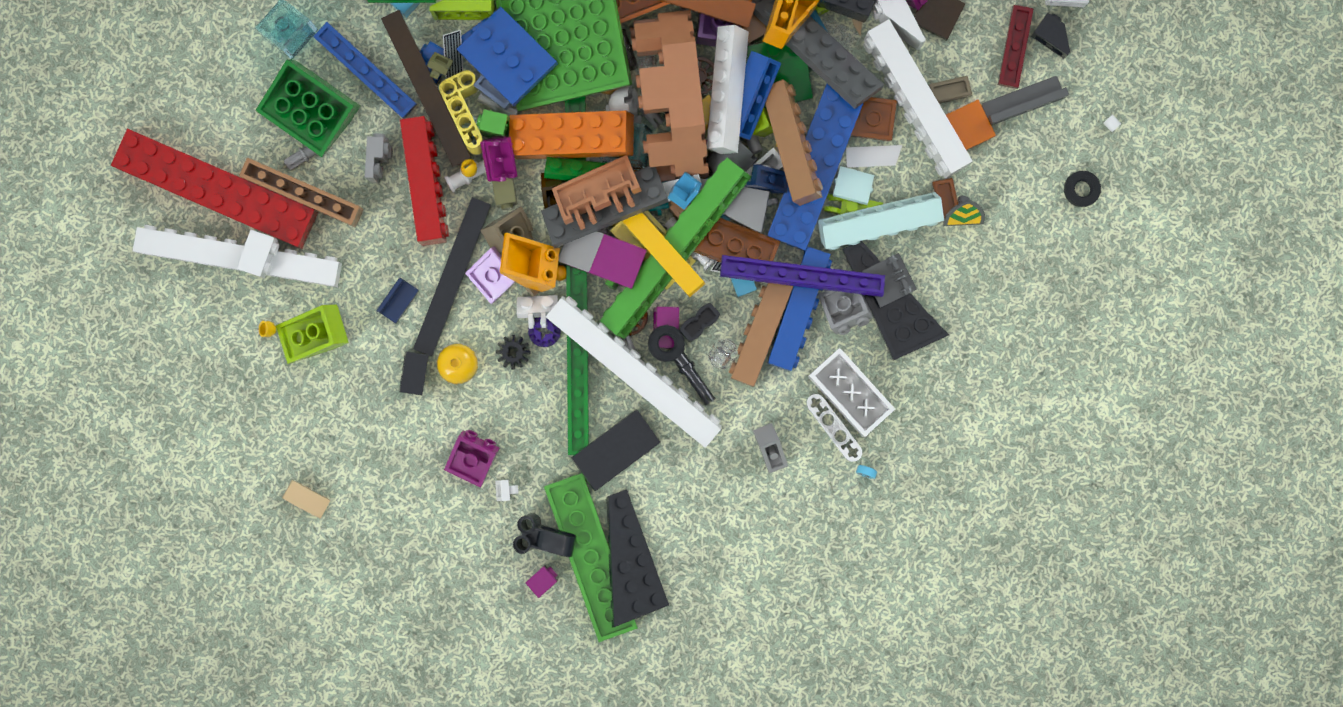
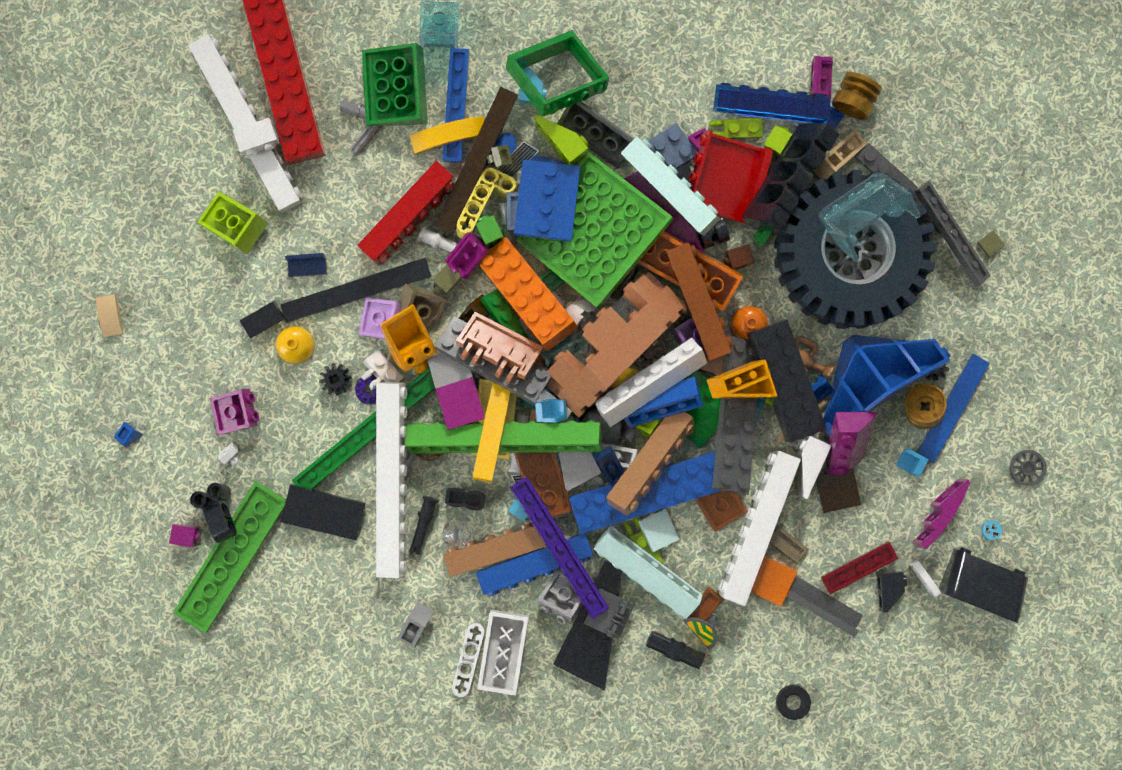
camera: 50 degrees right, 0 degrees up
medium nougat brick [239,158,364,228] -> none
yellow hinge [259,321,276,337] -> none
light grey plate [365,133,393,183] -> none
yellow hinge [461,159,477,177] -> none
black wing [606,489,669,628] -> none
black tyre [648,325,685,362] -> none
magenta hinge [653,307,679,349] -> none
white sticker [846,145,902,168] -> none
medium azure tile [856,465,877,479] -> none
white piece [1103,114,1121,132] -> none
none -> blue slope [114,422,143,447]
none -> light grey axle [350,126,379,155]
none -> yellow slope [410,116,484,154]
none -> black piece [645,631,705,669]

